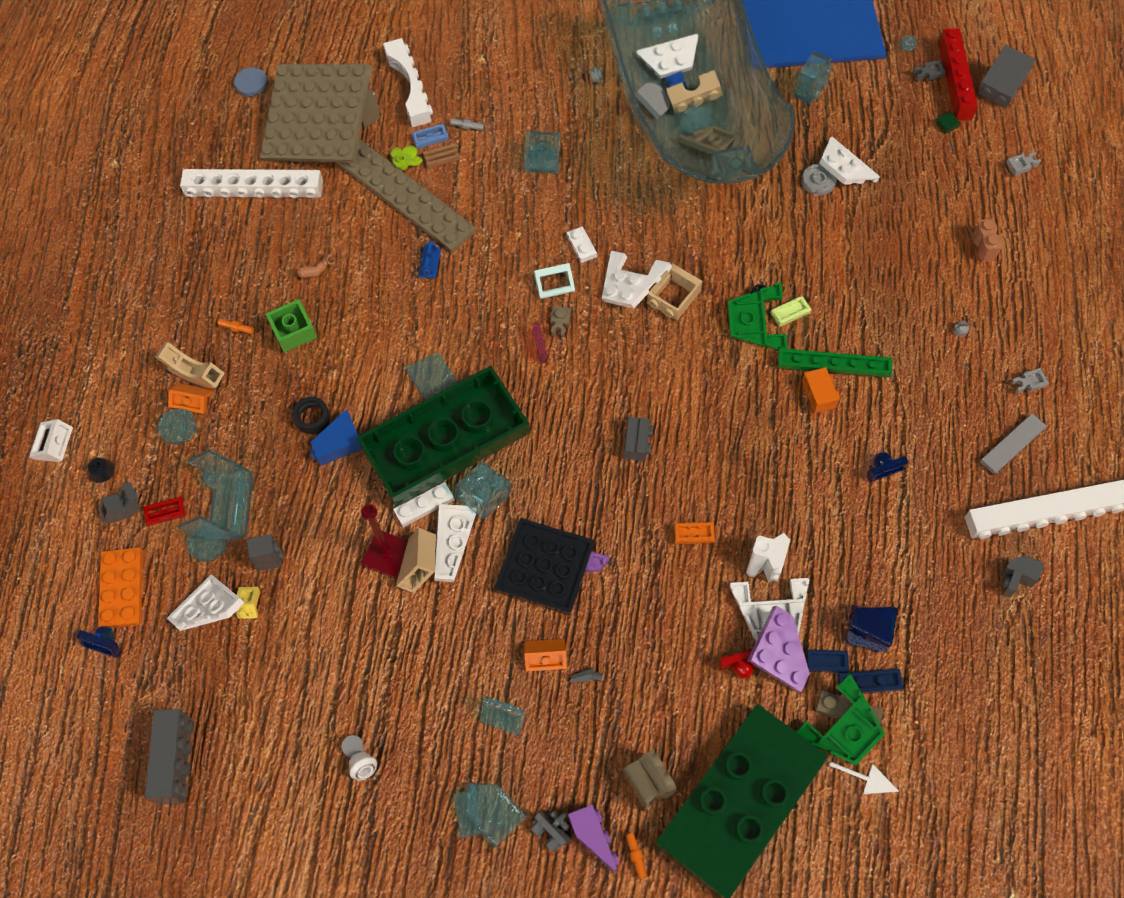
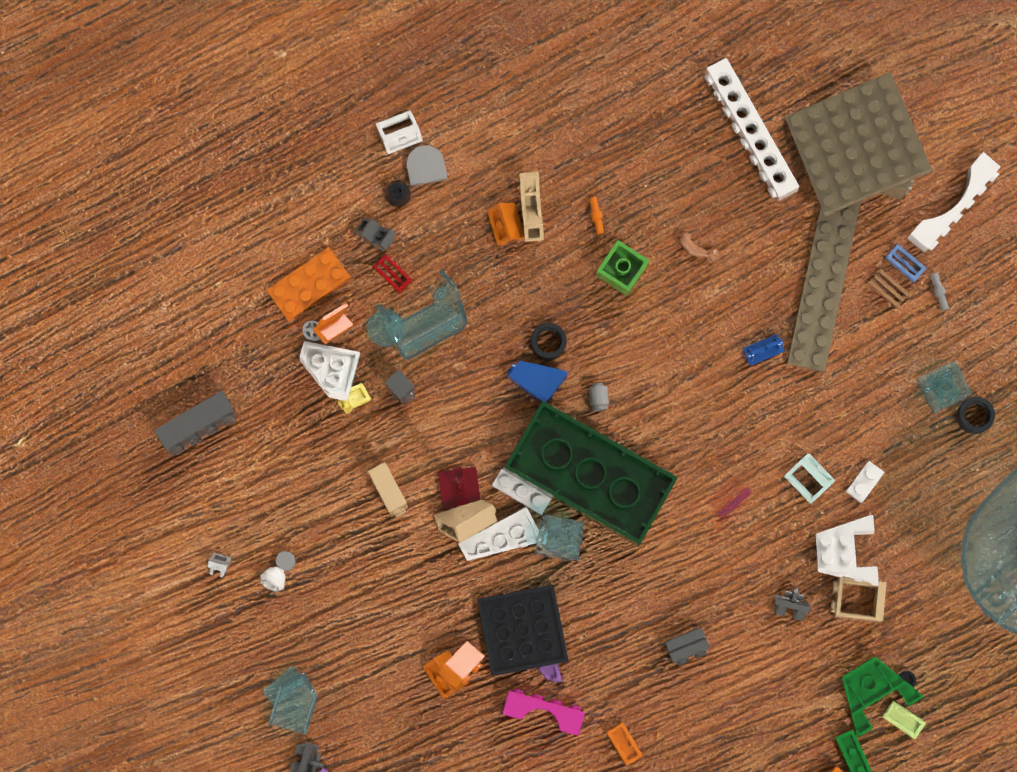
camera: 55 degrees right, 15 degrees up
clear blue tile [76,626,121,658] -> none
clear light blue tile [158,408,197,445] -> none
sand blue tile [234,67,268,97] -> none
lime plate [391,146,423,170] -> none
clear light blue piece [405,352,458,400] -> none
clear light blue tile [480,696,527,736] -> none
dark tan plate [551,306,571,338] -> none
dark grey bar [570,668,603,682] -> none
none -> light grey tile [207,553,232,577]
none -> light grey wheel [302,321,320,342]
none -> orange panel [313,303,353,345]
none -> tan window [368,463,408,518]
none -> light grey tile [407,145,448,186]
none -> brick [438,641,485,689]
none -> dark pink arch [503,689,585,736]
none -> light grey brick [588,383,609,412]
none -> dark grey hips [774,587,810,621]
none -> black tyre [956,396,995,434]

